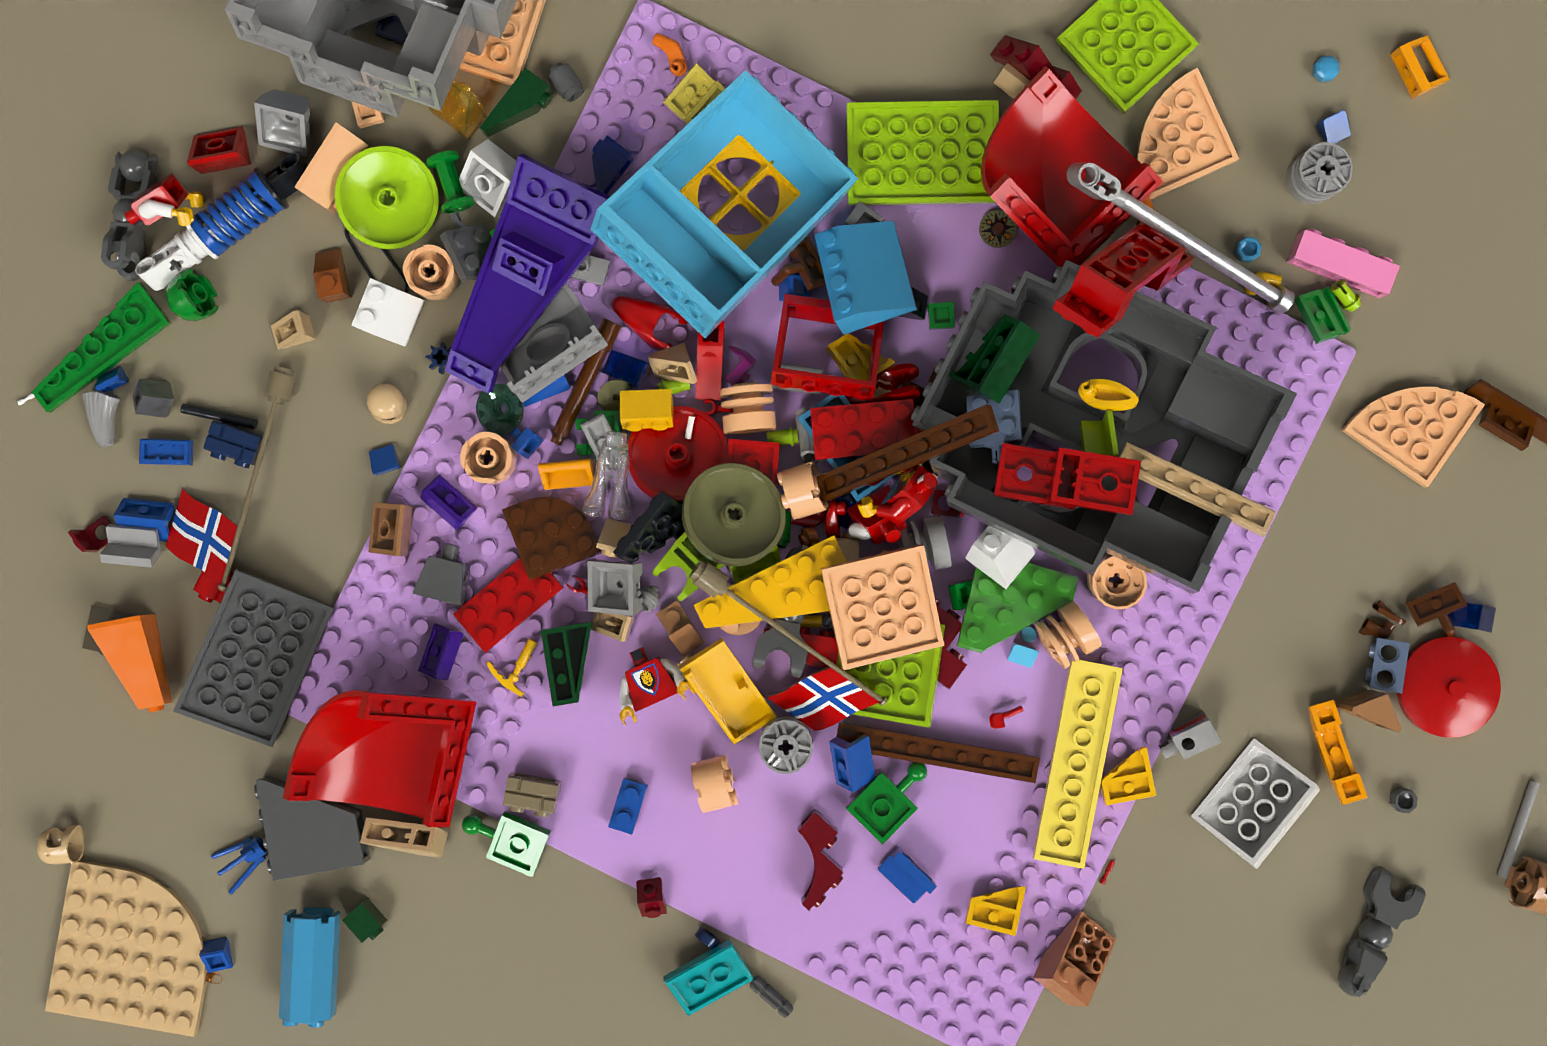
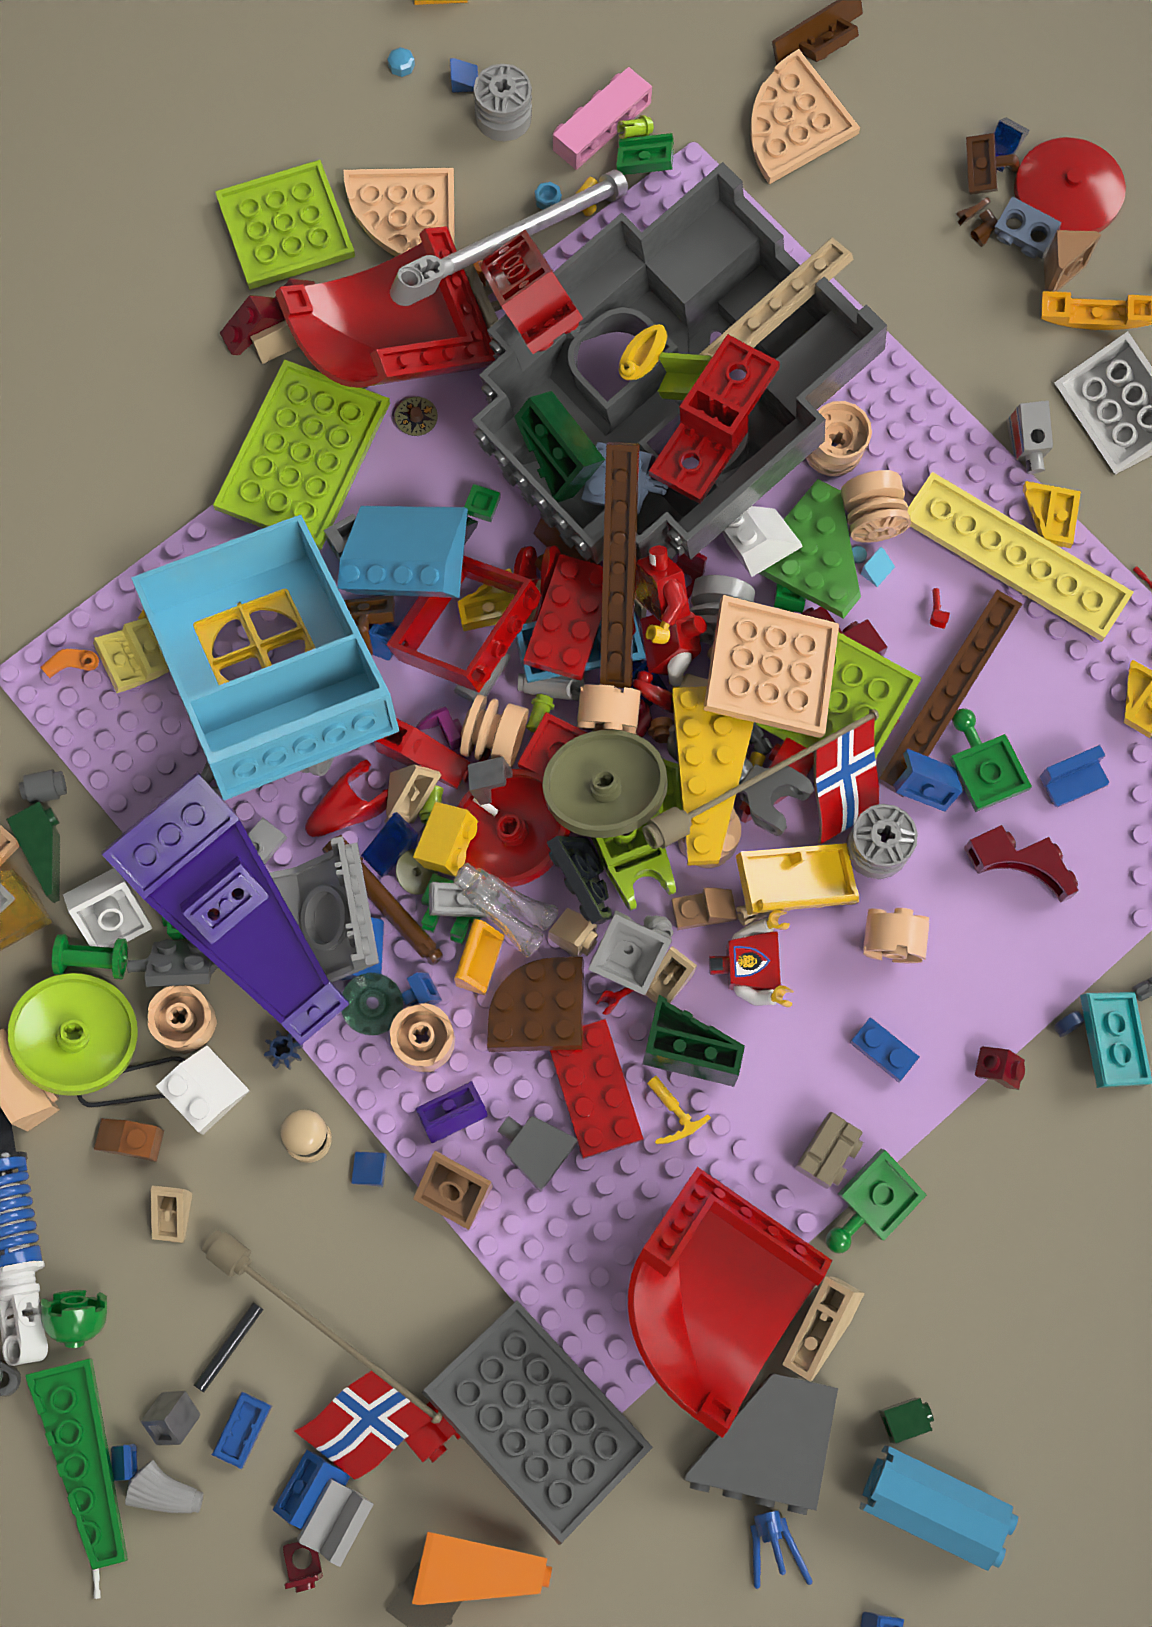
camera: 75 degrees left, 15 degrees down
dark blue brick [203,420,268,469] -> none
dark purple slope [418,623,463,681] -> none
clear blue slope [592,135,634,195] -> none
none -> flat silver panel [468,756,513,805]

